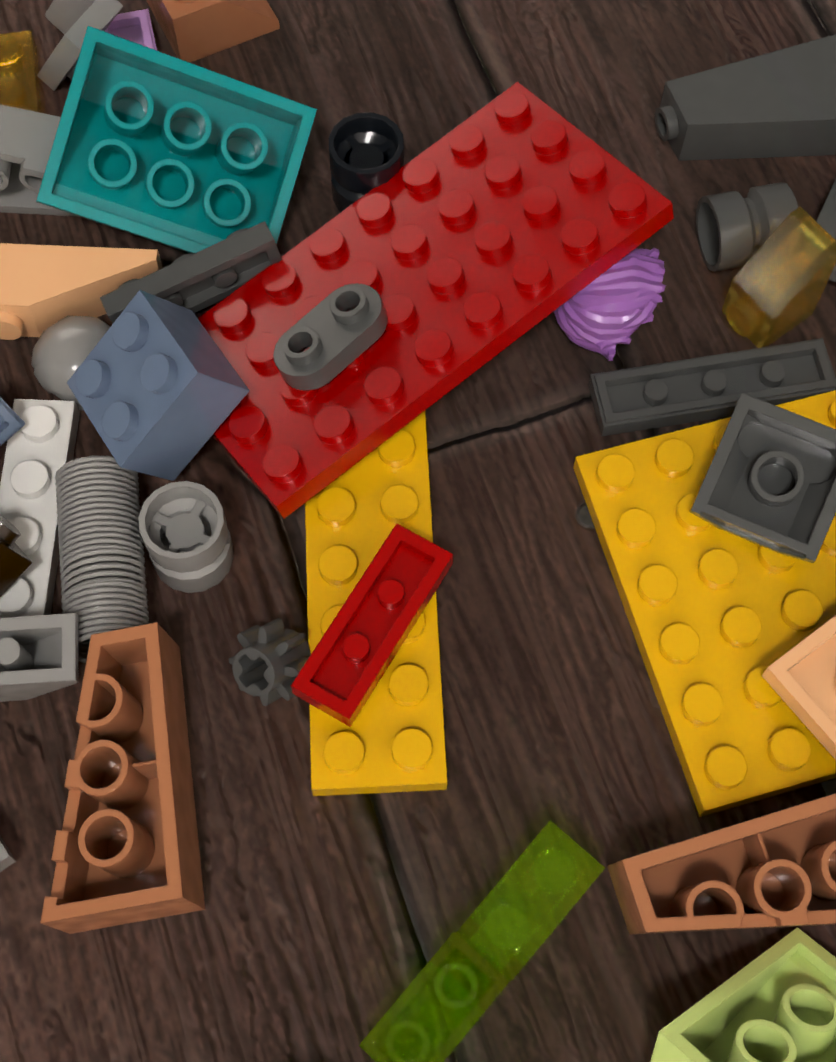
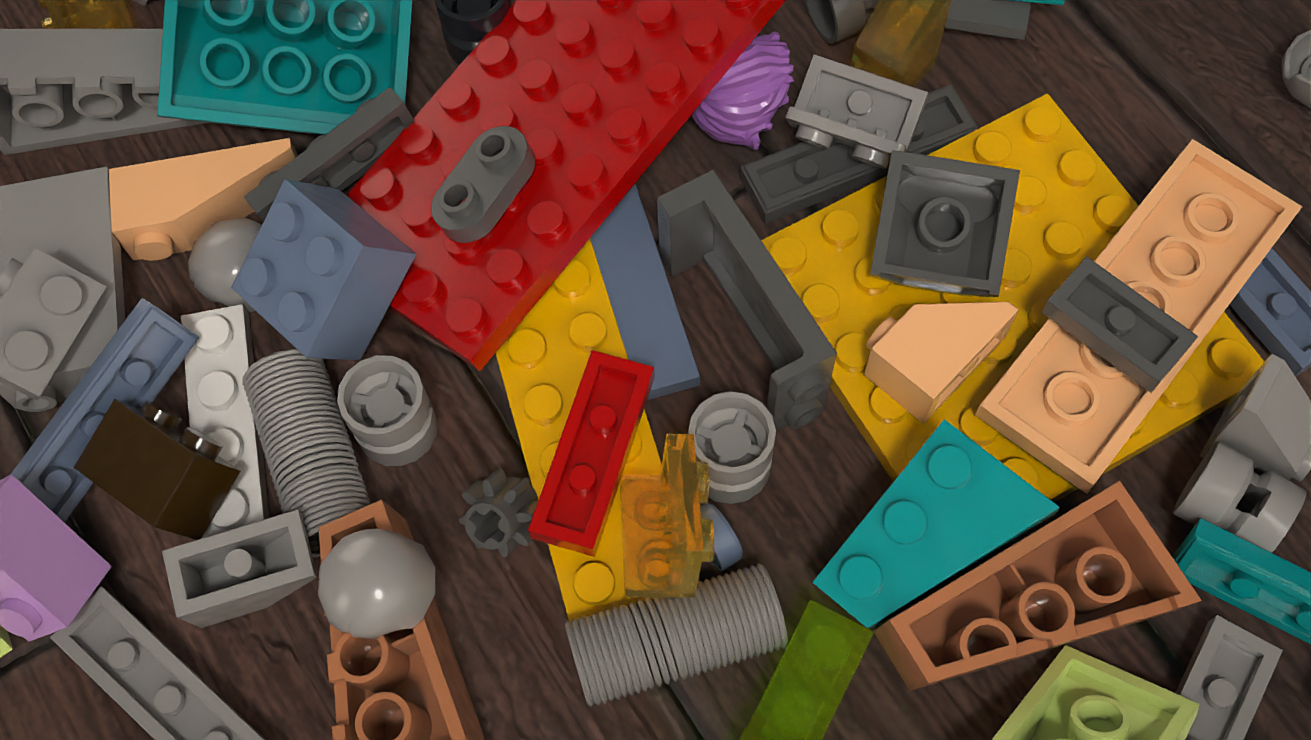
camera: 10 degrees left, 0 degrees up
none -> light grey hair [318,529,435,639]
none -> light grey piece [565,563,788,708]
none -> sand blue tile [590,184,700,400]
none -> clear yellow bracket [620,434,714,598]
none -> dark grey panel [657,170,837,431]
none -> sand blue tile [685,503,743,572]
none -> light grey wheel [688,391,776,504]
none -> light grey bracket [786,54,928,169]
none -> teal wedge [812,419,1060,628]
none -> light nougat slope [864,302,1018,424]

